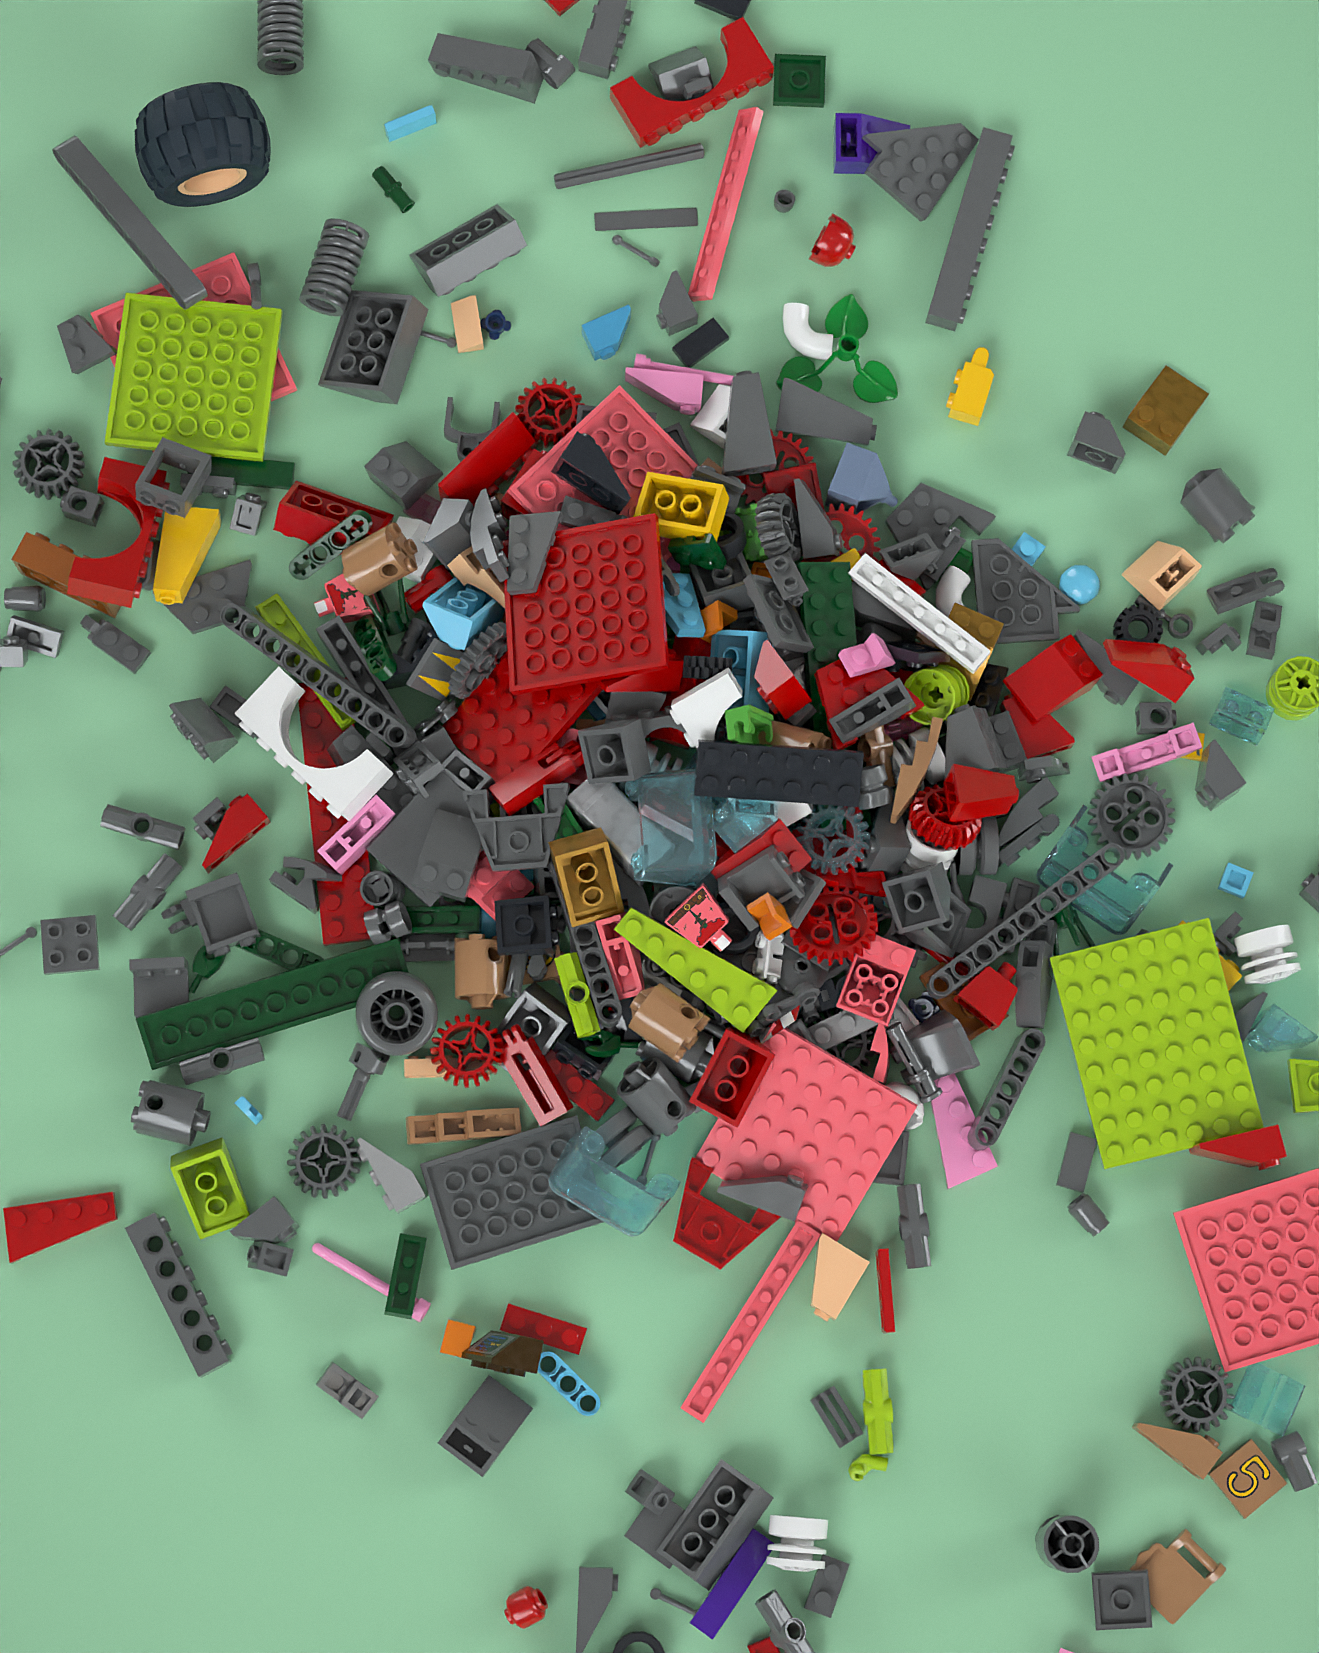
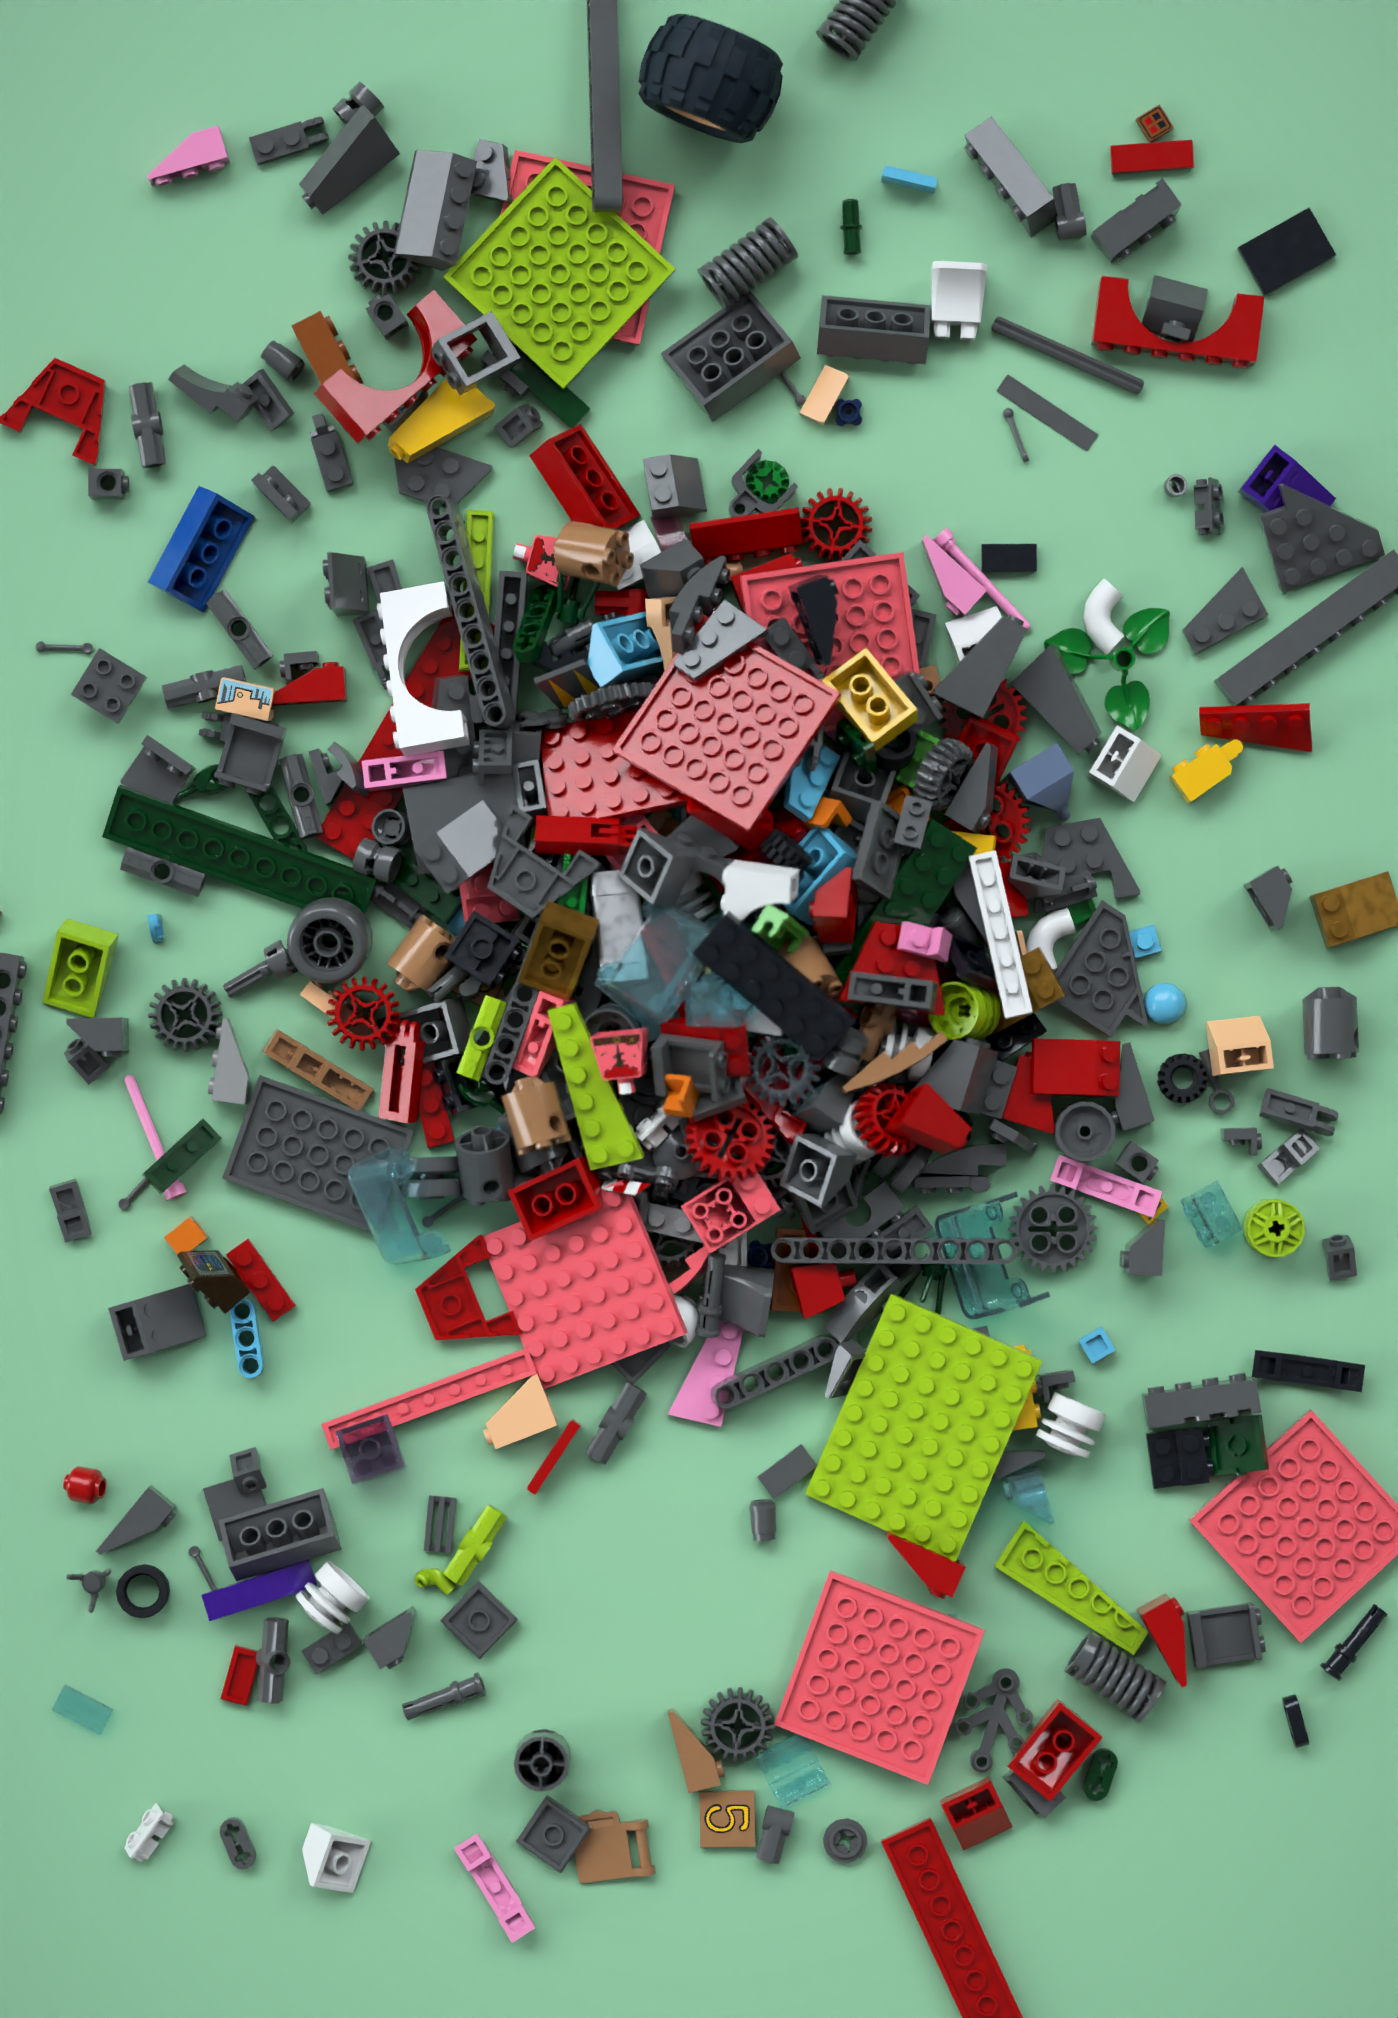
camera: 40 degrees right, 10 degrees up
dark grey cylinder [131,1080,211,1146] -> none
dark grey piece [247,262,262,309] -> none
beam [289,510,373,580] -> none
dark azure slope [582,305,631,361] -> none
dark grey slope [656,270,698,336] -> none
coral plate [688,107,763,302] -> none
dark grey slope [717,1175,809,1222] -> none
dark green plate [773,54,826,108] -> none
red cylinder [808,213,856,267] -> none
red slope [1103,639,1195,703] -> none
none -> dark grey hinge [119,1178,148,1209]
none -> blue slope [148,486,255,613]
none -> panel [215,677,275,721]
none -> dark grey bracket [251,466,311,523]
none -> dark grey piece [279,754,323,839]
none -> clear purple slope [335,1414,407,1485]
none -> dark grey hinge [353,609,406,690]
none -> dark grey slope [363,1606,416,1669]
none -> slope [394,150,477,271]
none -> dark grey pin [402,1672,486,1721]
none -> dark grey plate [440,1581,518,1659]
none -> green gear [746,460,789,504]
none -> dark grey slope [825,1340,866,1399]
none -> white hips [930,261,988,341]
none -> dark grey wheel [1053,1102,1115,1161]
none -> white slope [1087,725,1162,803]
none -> dark grey wing [1182,566,1268,654]
none -> dark grey hinge [1193,477,1224,535]
none -> red wing [1199,703,1312,752]

